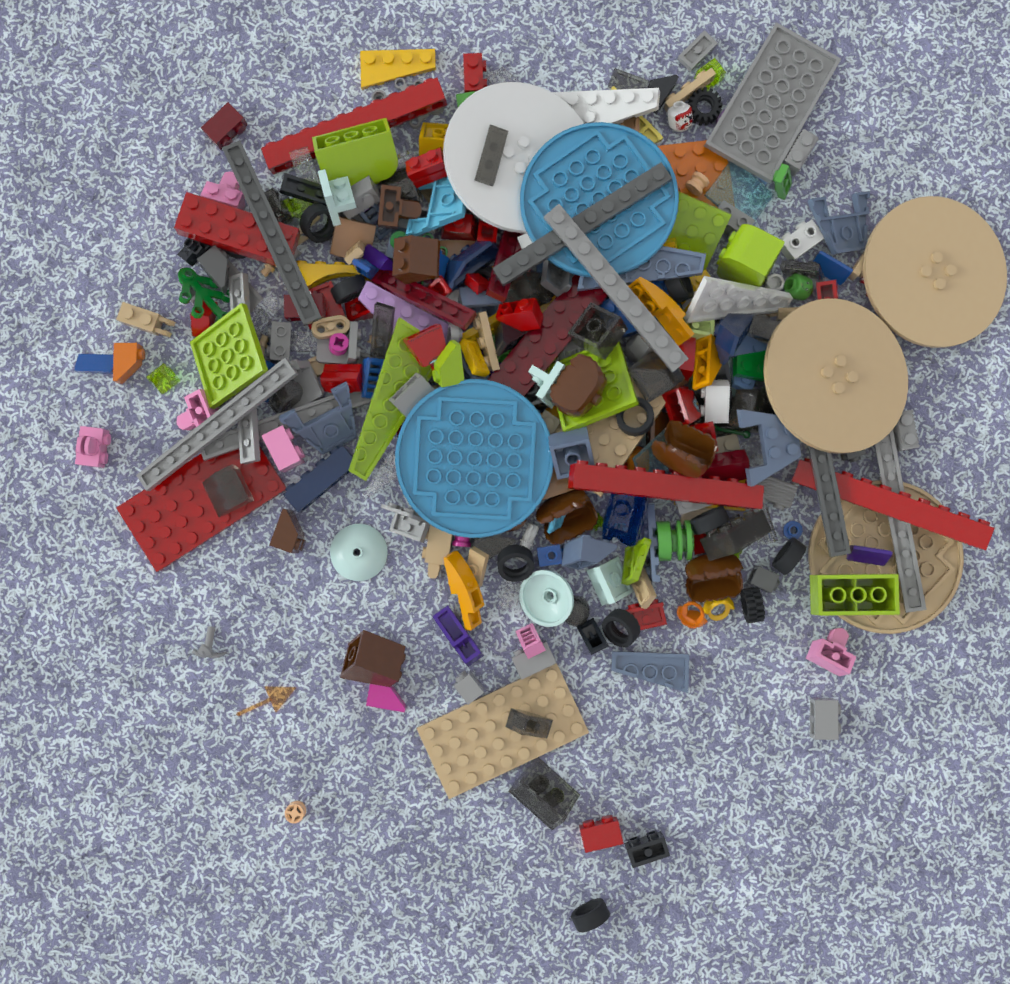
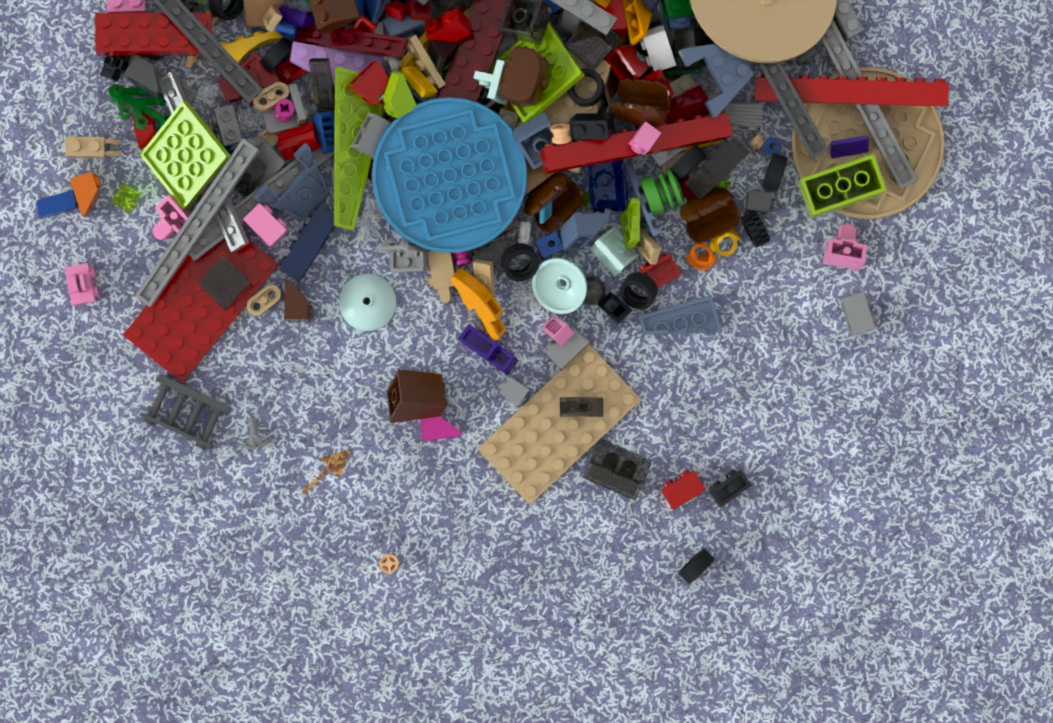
camera: 20 degrees left, 0 degrees up
none -> dark grey fence [140,374,231,450]
none -> tan plate [247,285,282,316]
none -> light nougat wheel [551,123,571,144]
none -> black brick [569,113,615,139]
none -> bright pink brick [628,121,661,155]
none -> tan plate [747,132,765,150]

